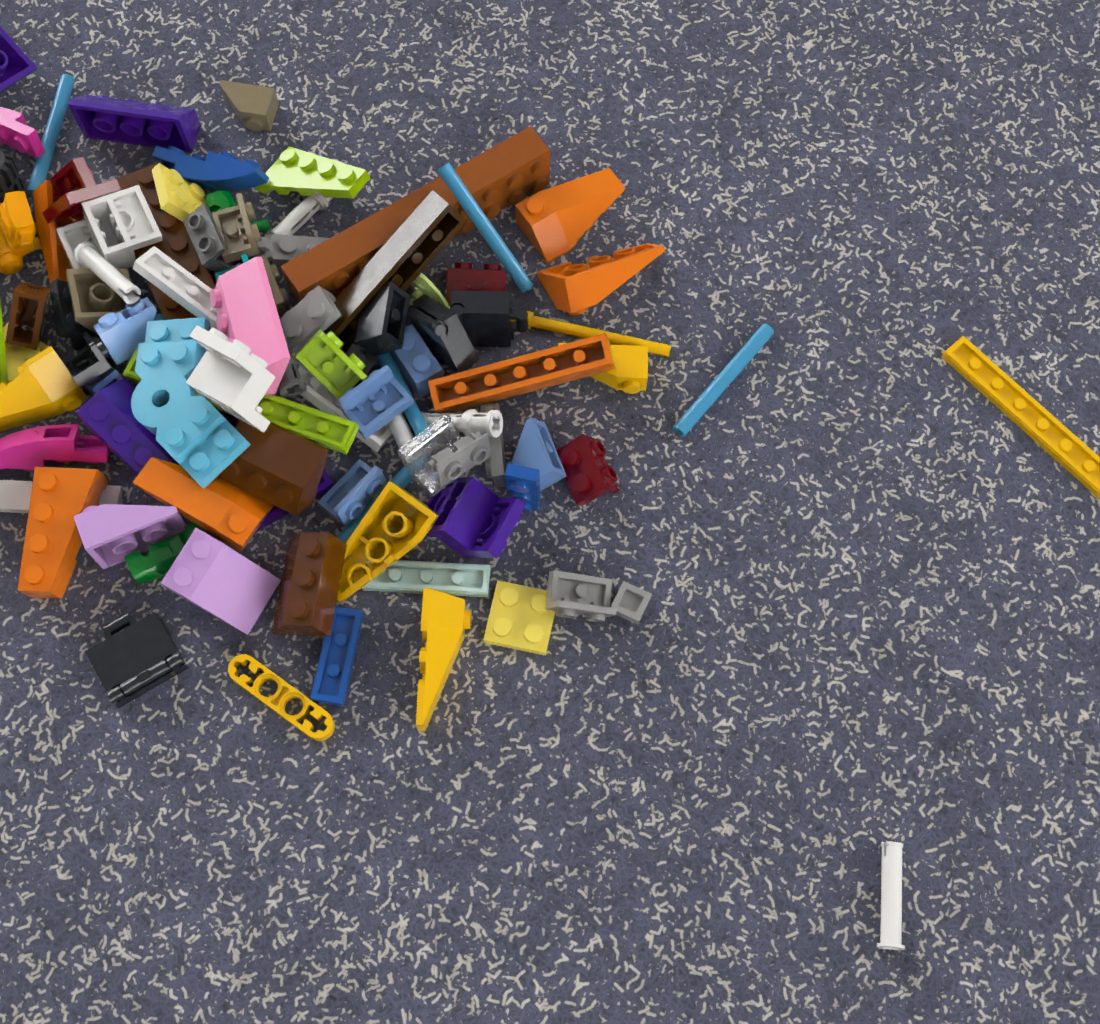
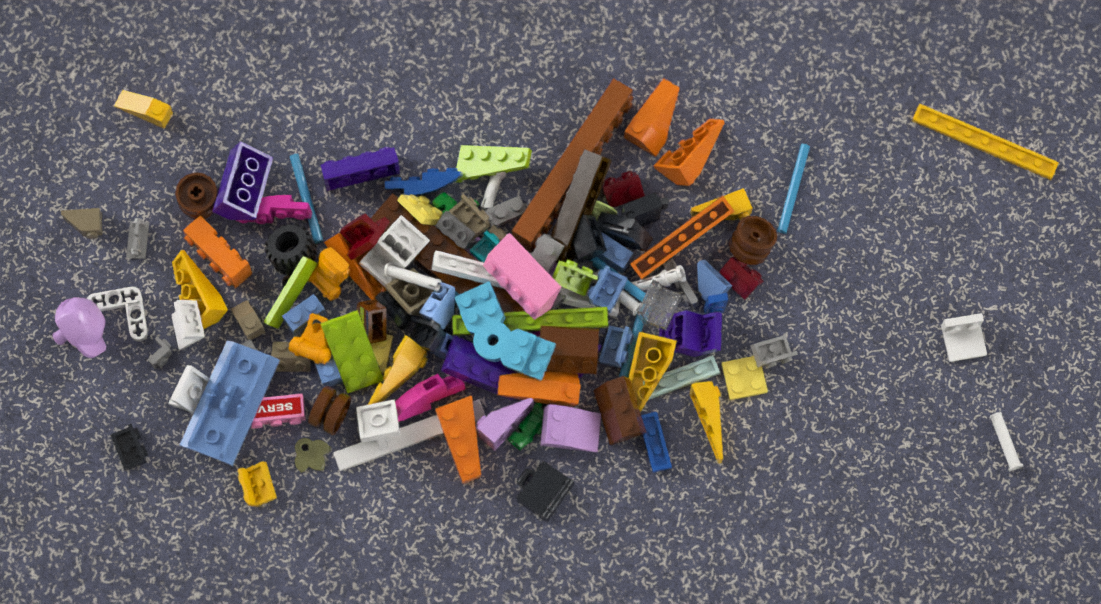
camera: 25 degrees left, 5 degrees up
white bracket [186,325,276,433] -> none
dark tan slope [219,80,279,132] -> none
yellow beam [228,654,335,741] -> none
light grey hinge [426,431,492,487] -> none
dark azure piece [437,162,534,293] -> none
yellow bar [511,311,671,357] -> none
light grey plate [610,581,652,625] -> none
none -> reddish brown wheel [729,216,777,265]
none -> white bracket [941,313,987,362]

